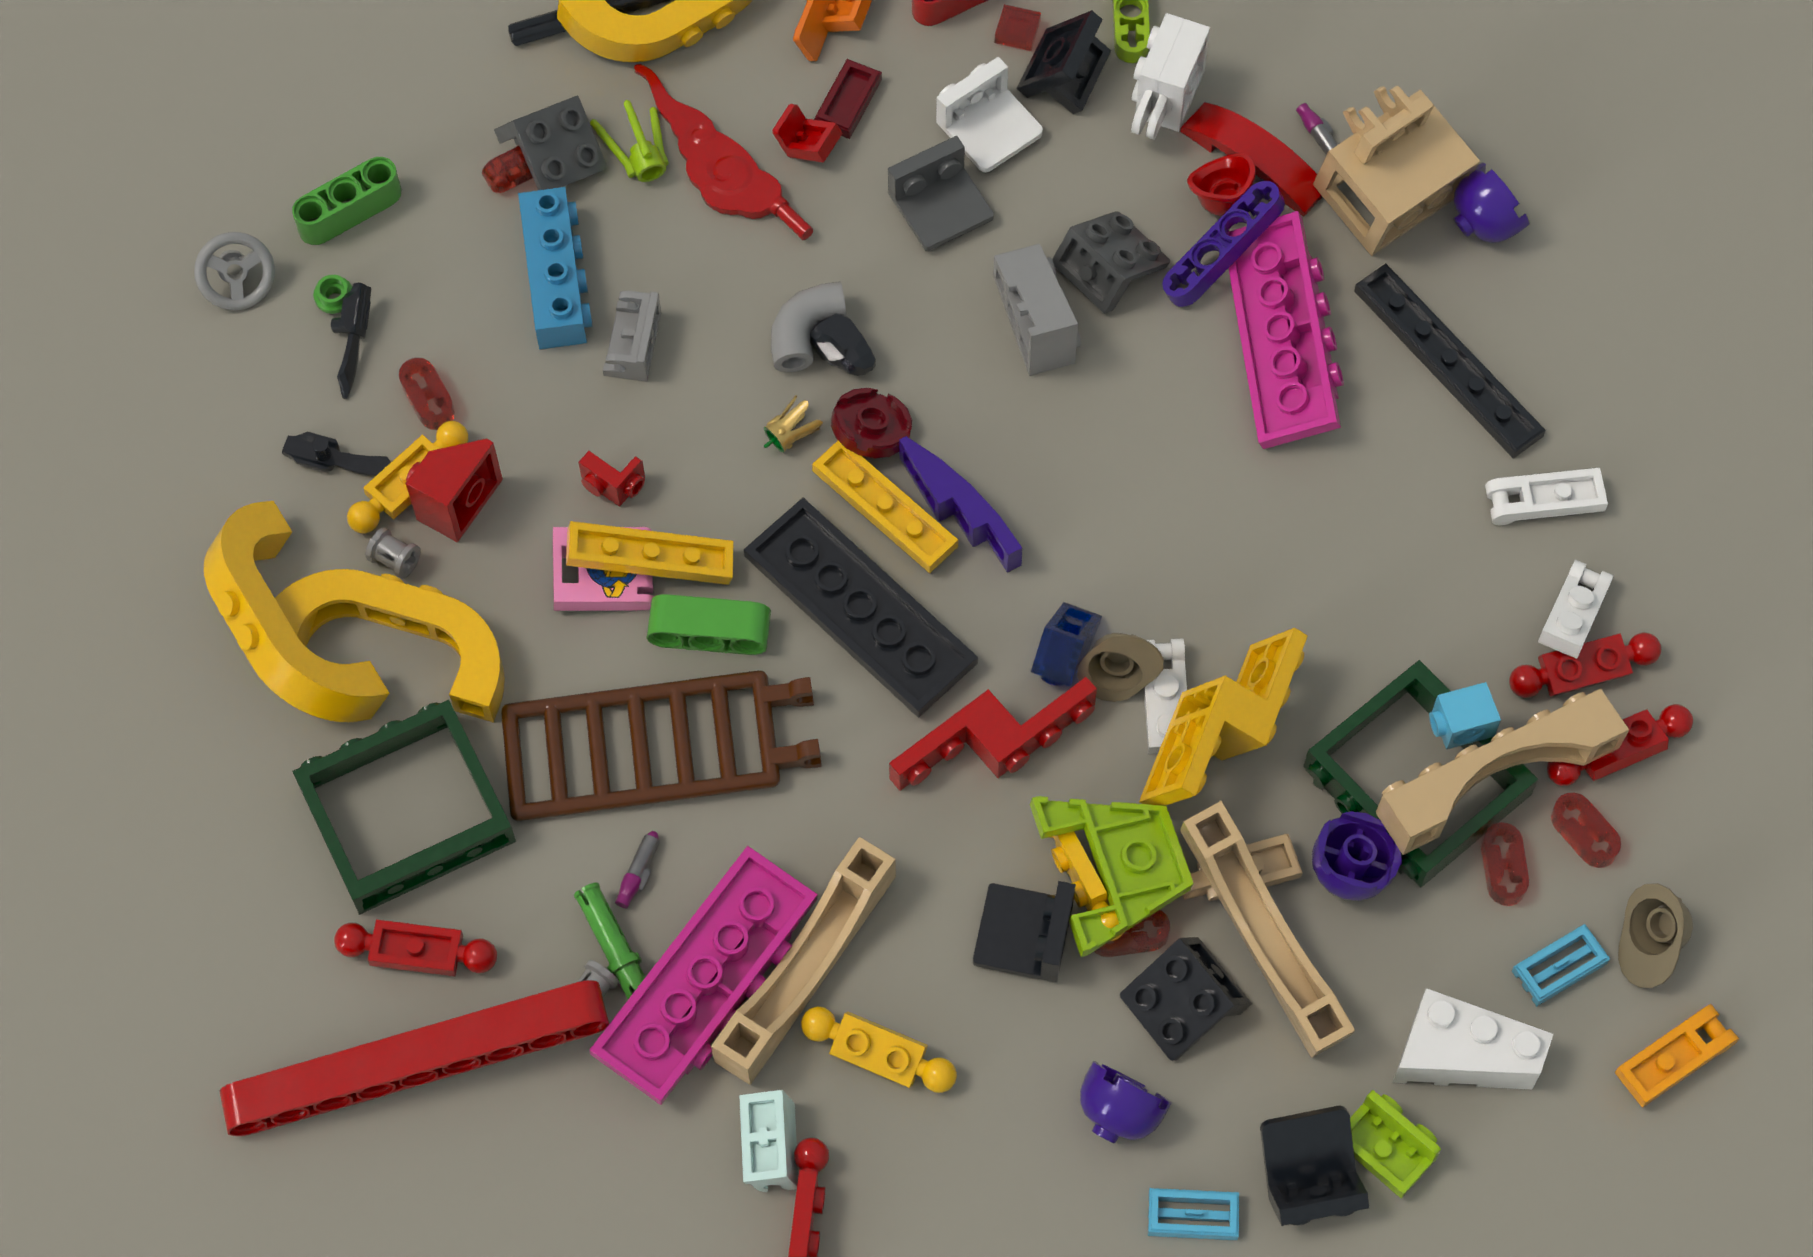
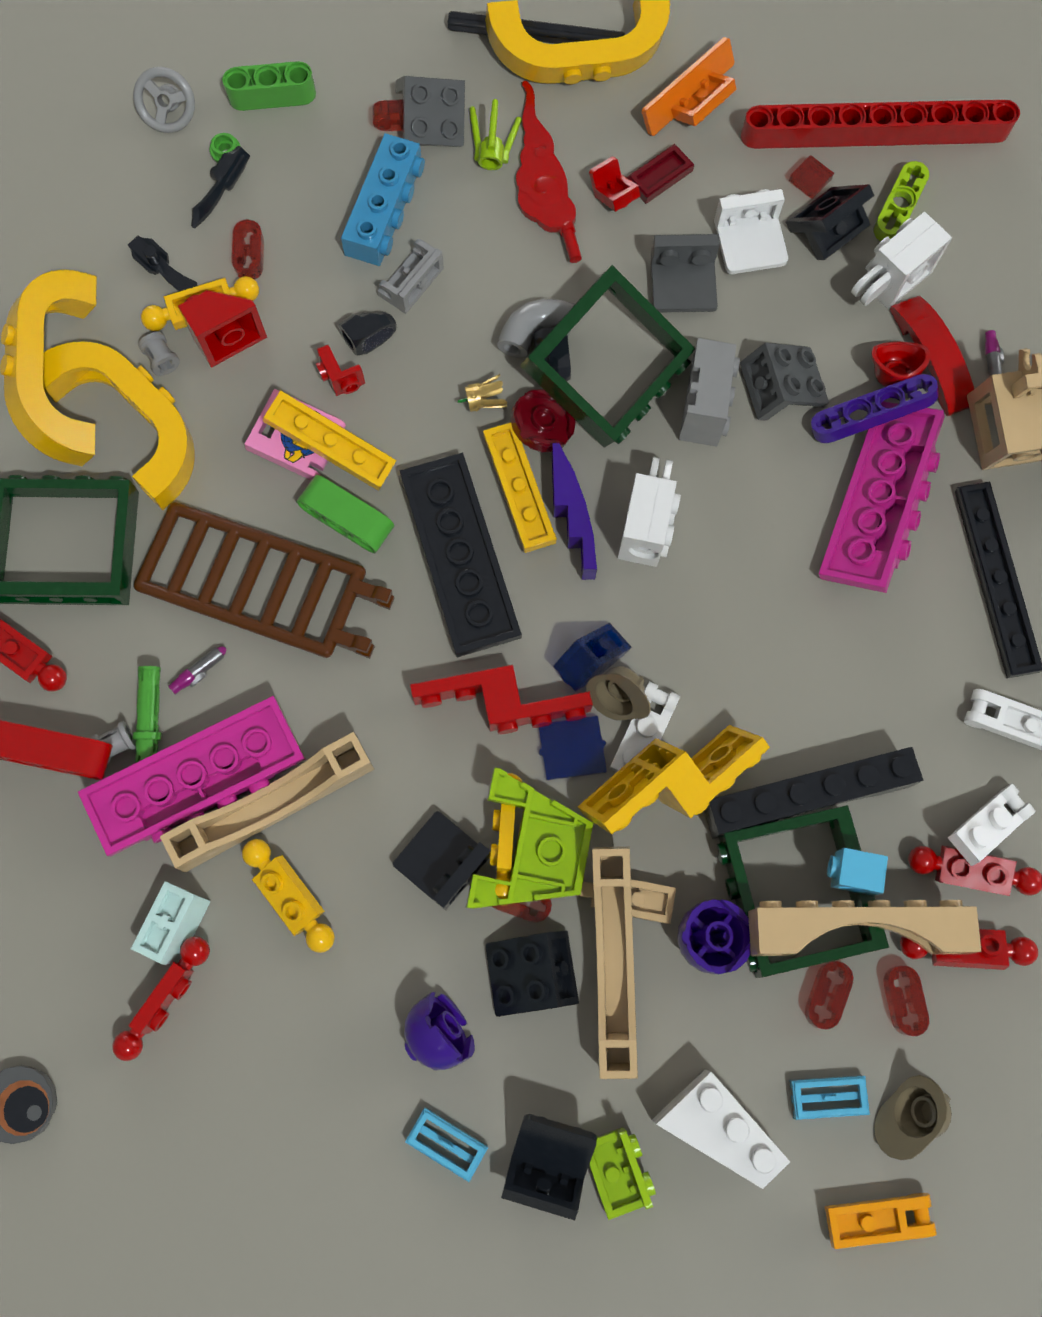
camera: 25 degrees right, 10 degrees up
none -> black rock [338,311,397,356]
none -> dark green window [519,265,696,448]
none -> clear blue piece [539,716,607,781]
none -> white brick [618,457,681,567]
none -> black arch [704,747,924,839]

